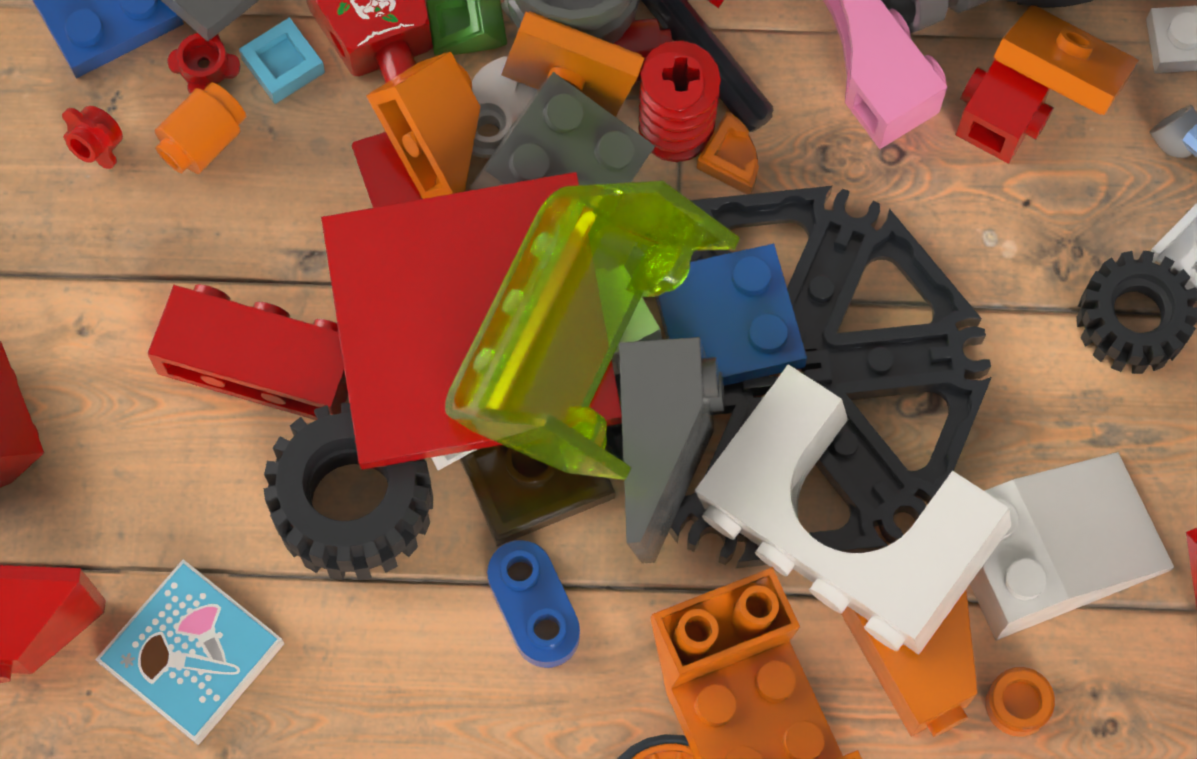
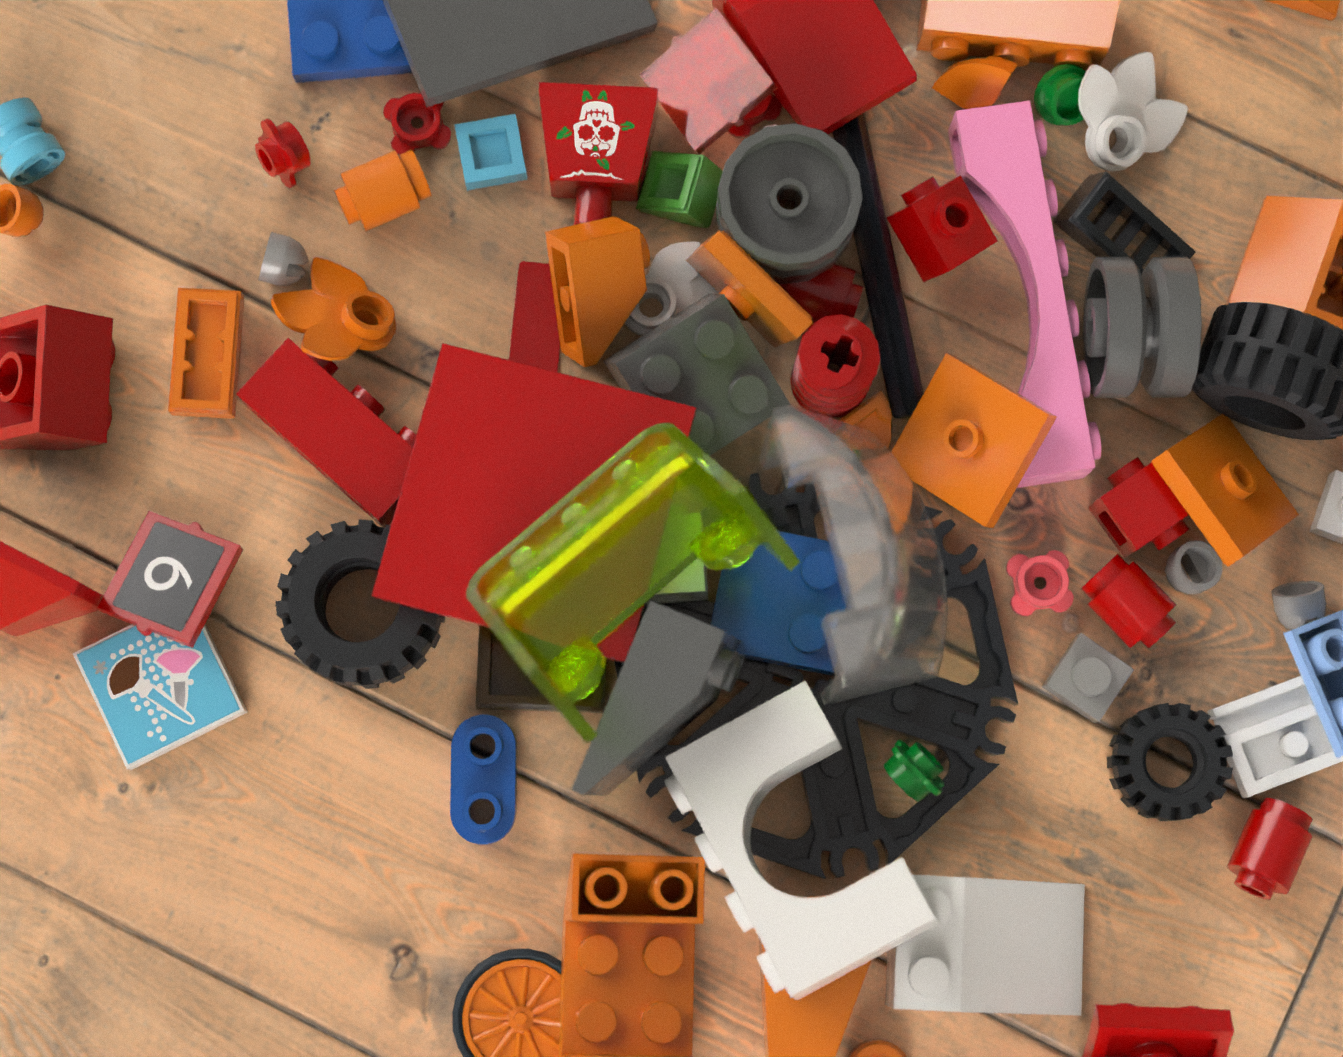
camera: 20 degrees right, 10 degrees up
none -> piece [97,511,243,648]
none -> orange plate [168,288,245,419]
none -> light grey hinge [259,232,308,286]
none -> orange plate [271,257,396,361]
none -> clear windscreen [759,405,948,706]
none -> green plate [883,739,945,802]
none -> orange plate [885,353,1057,528]
none -> coral plate [1006,550,1074,617]
none -> light grey plate [1042,633,1134,723]
none -> red brick [1081,554,1177,649]
none -> light grey hinge [1165,540,1222,594]

